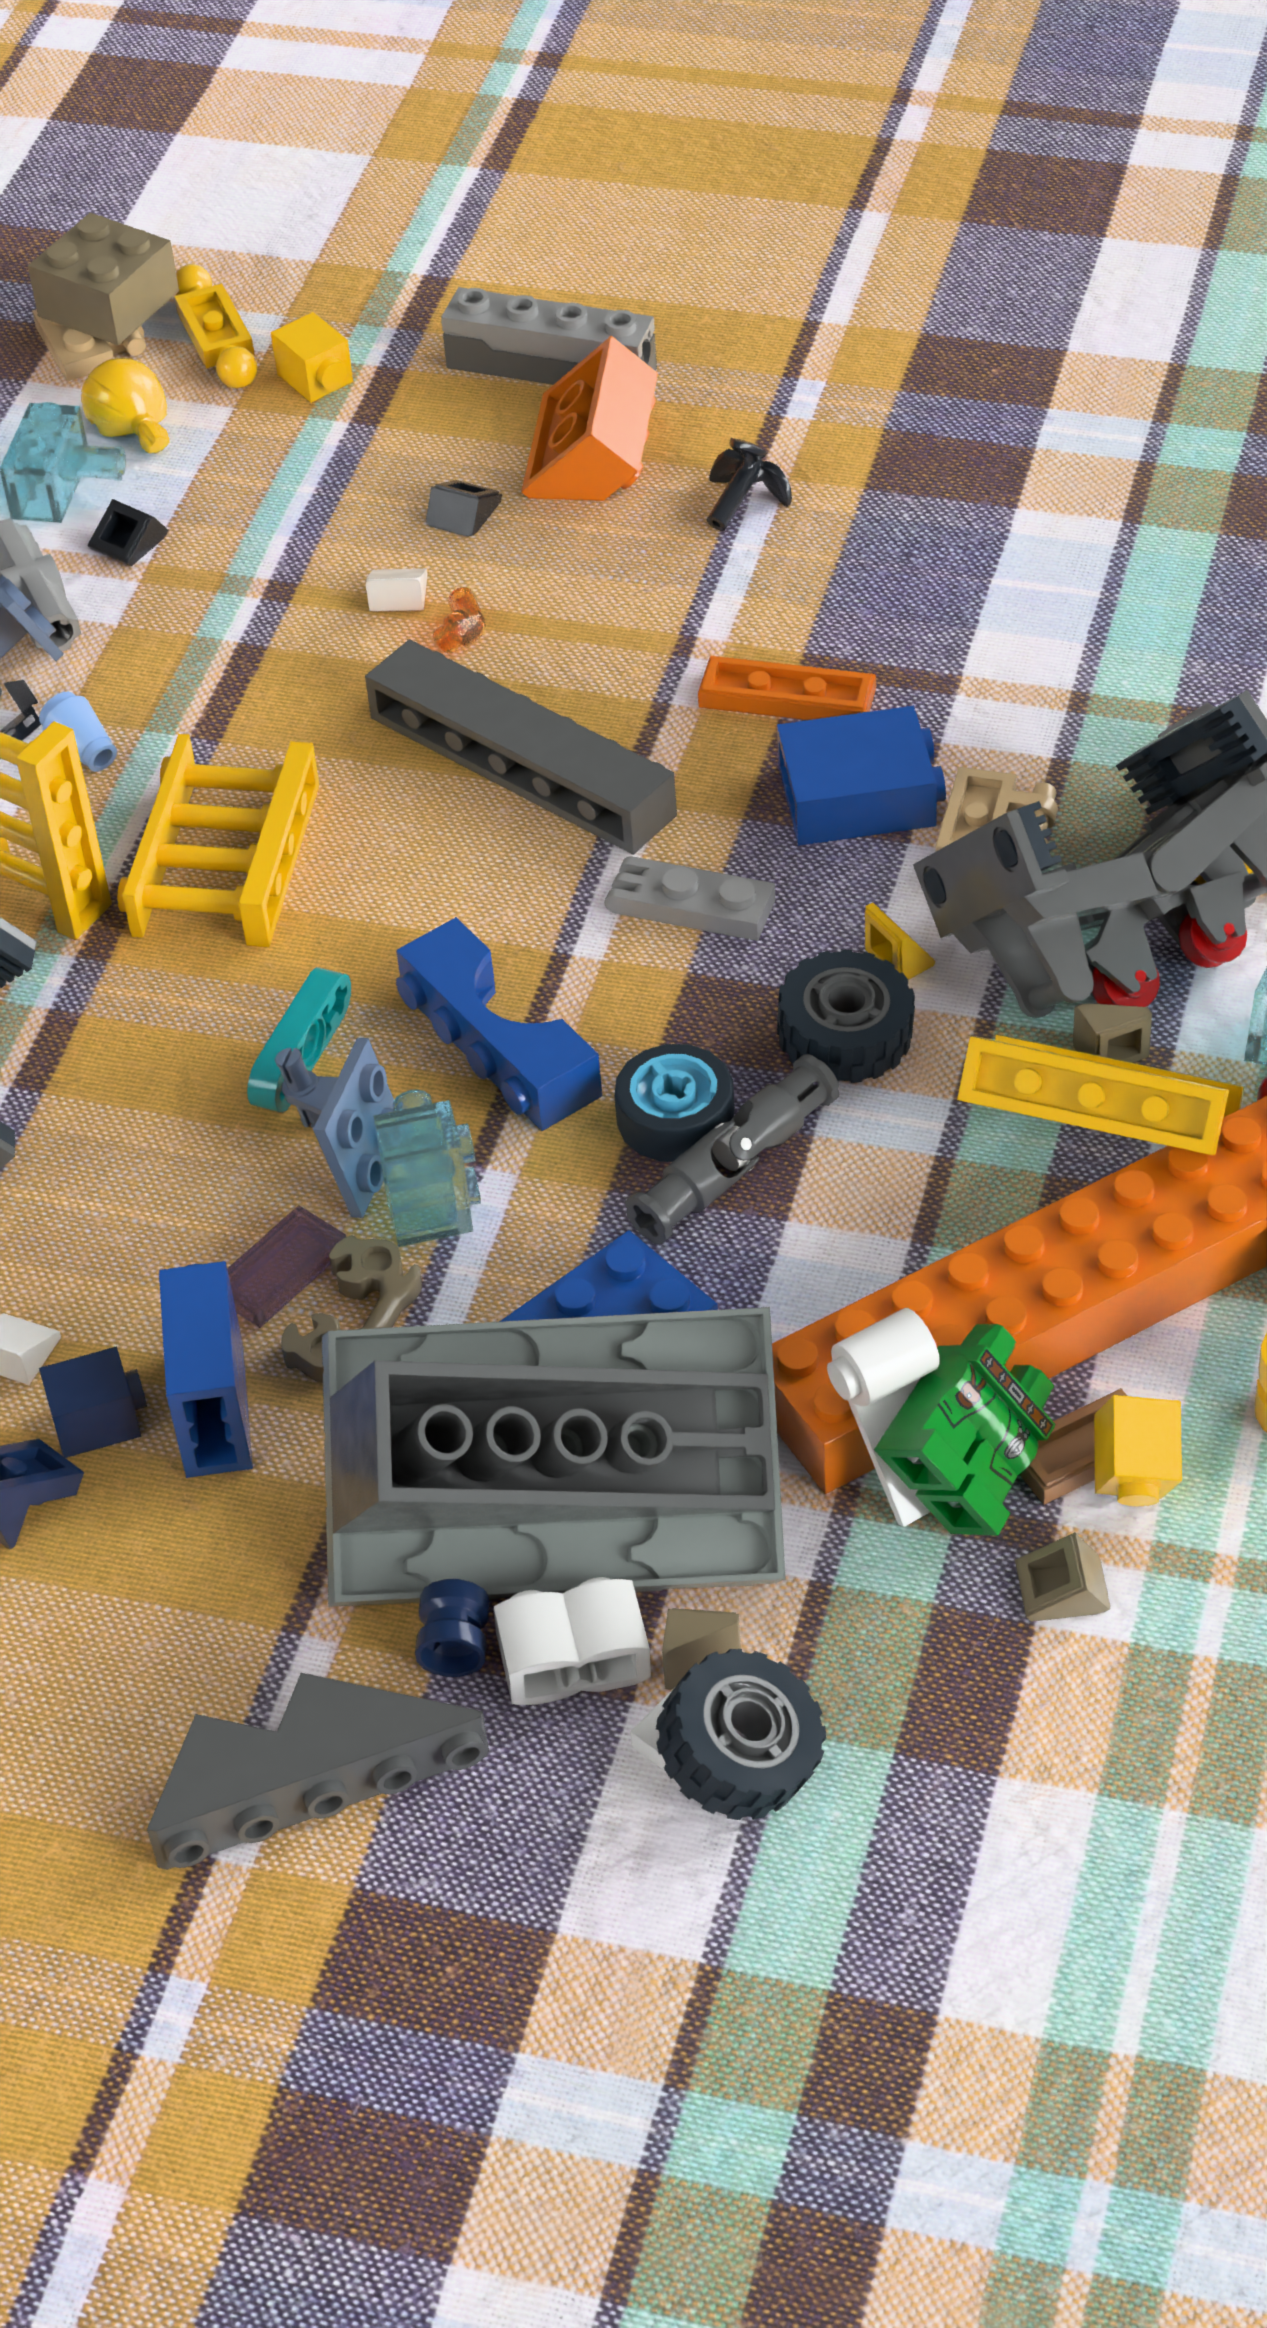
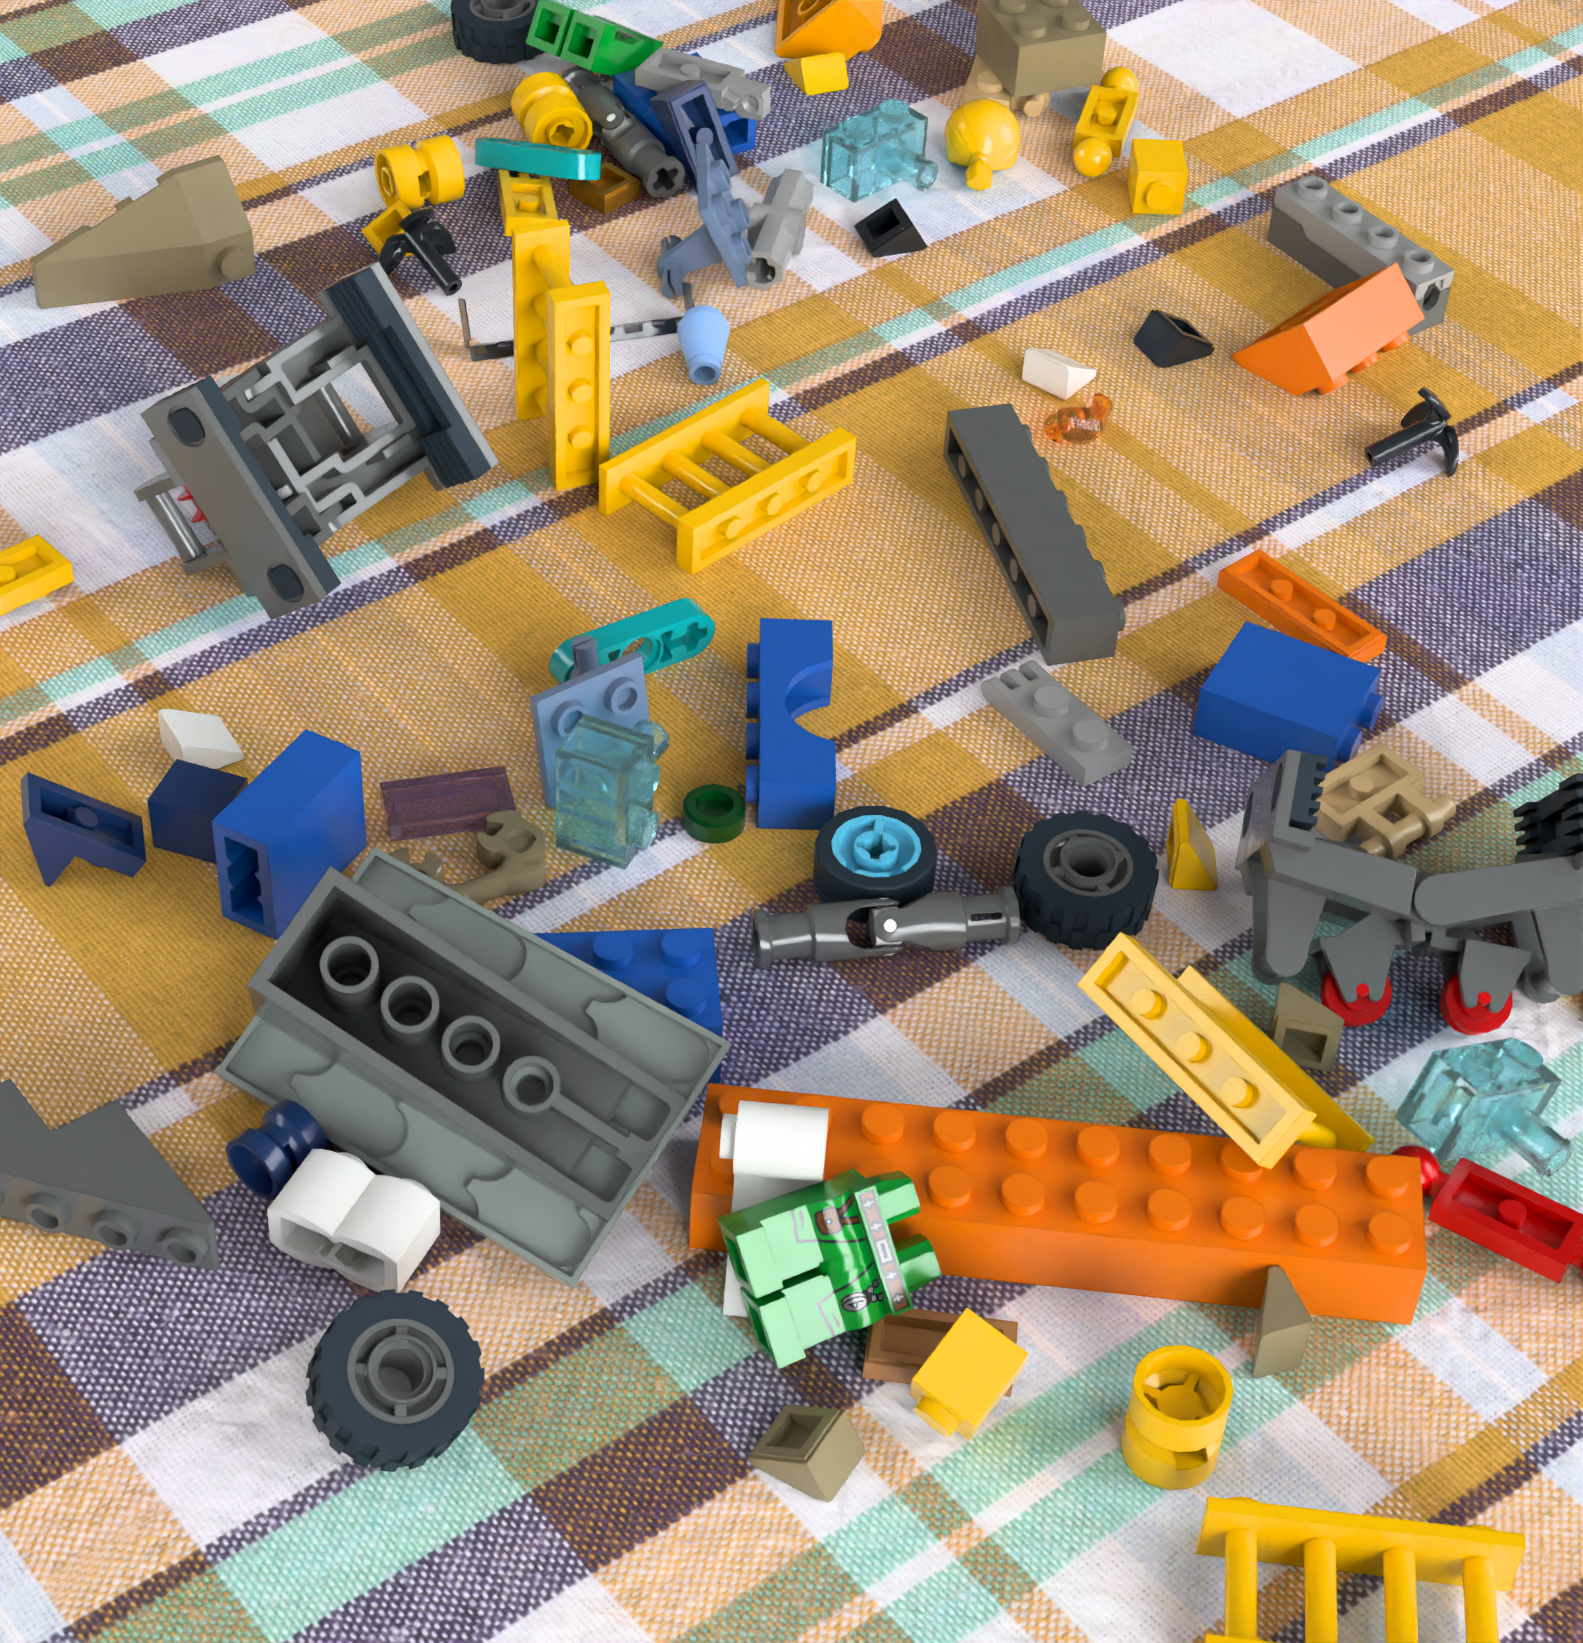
camera: 30 degrees right, 5 degrees down
dark tan slope [662,1608,741,1690] -> none
none -> dark green tile [682,784,746,844]

